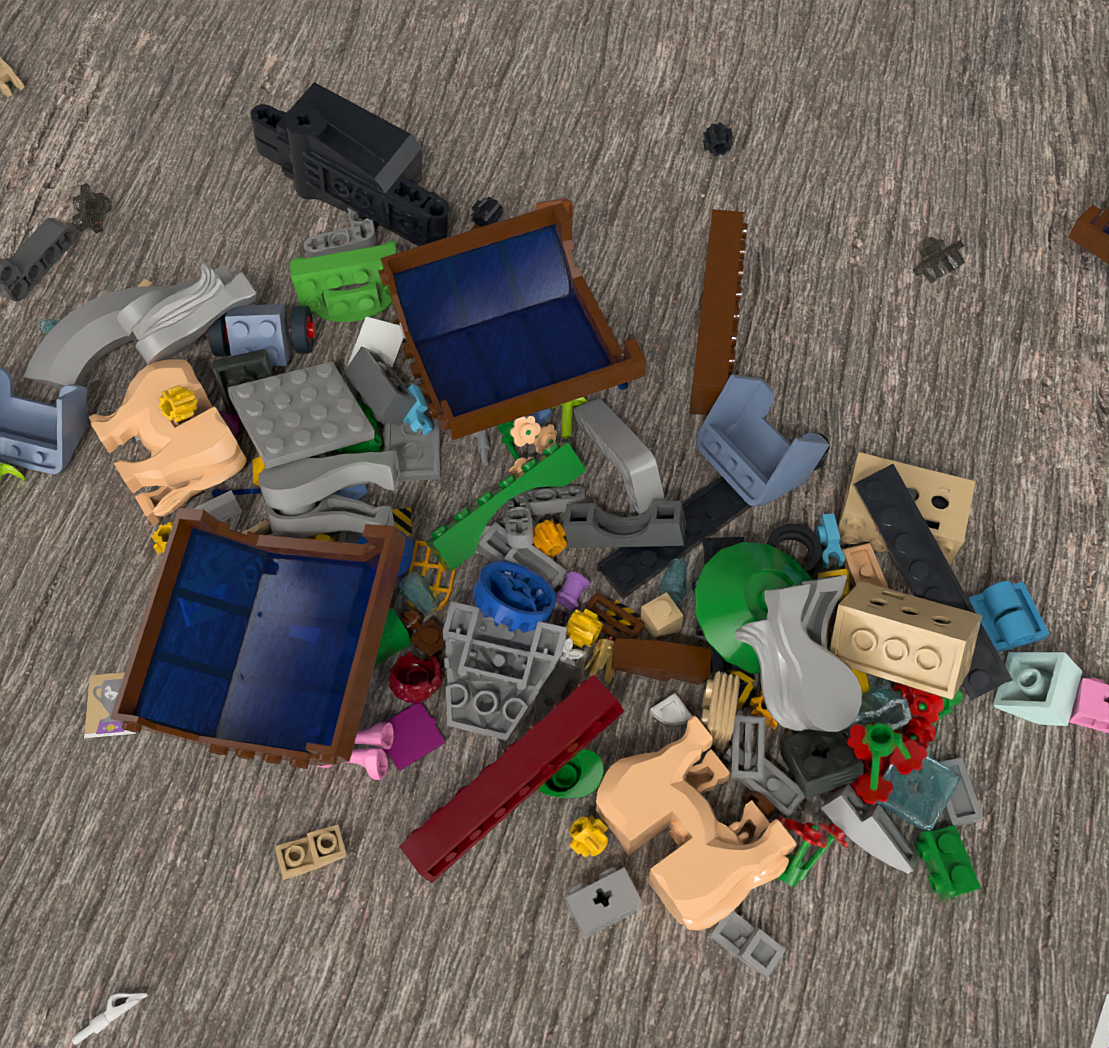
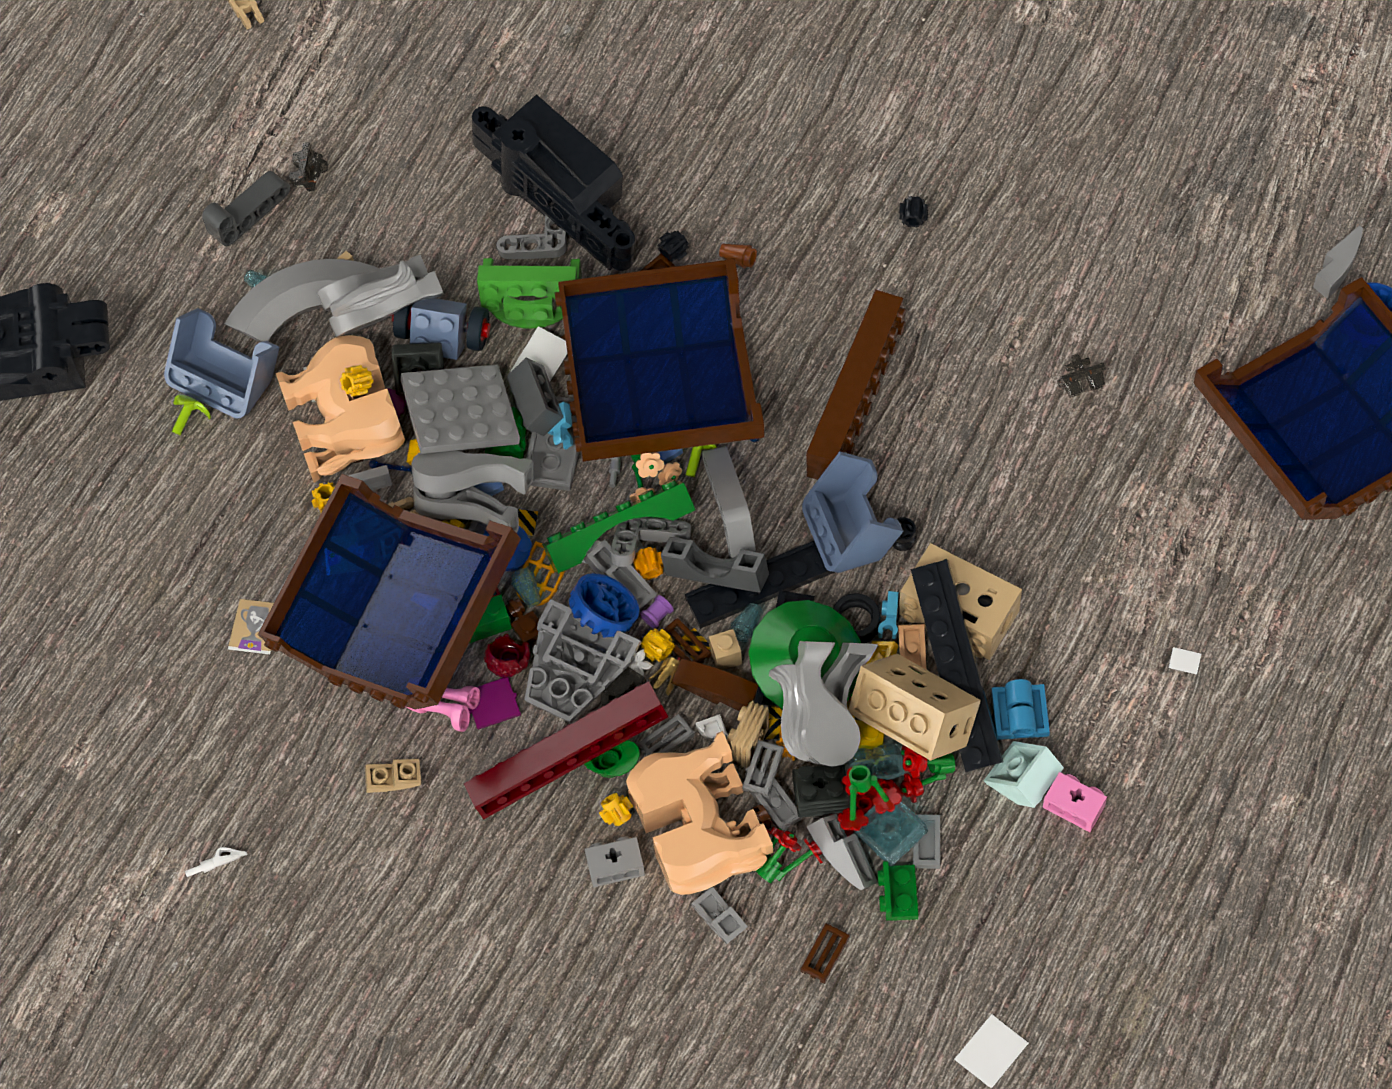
camera: 15 degrees right, 0 degrees up
none -> light grey tile [637,714,695,756]
none -> reddish brown tile [801,923,850,984]

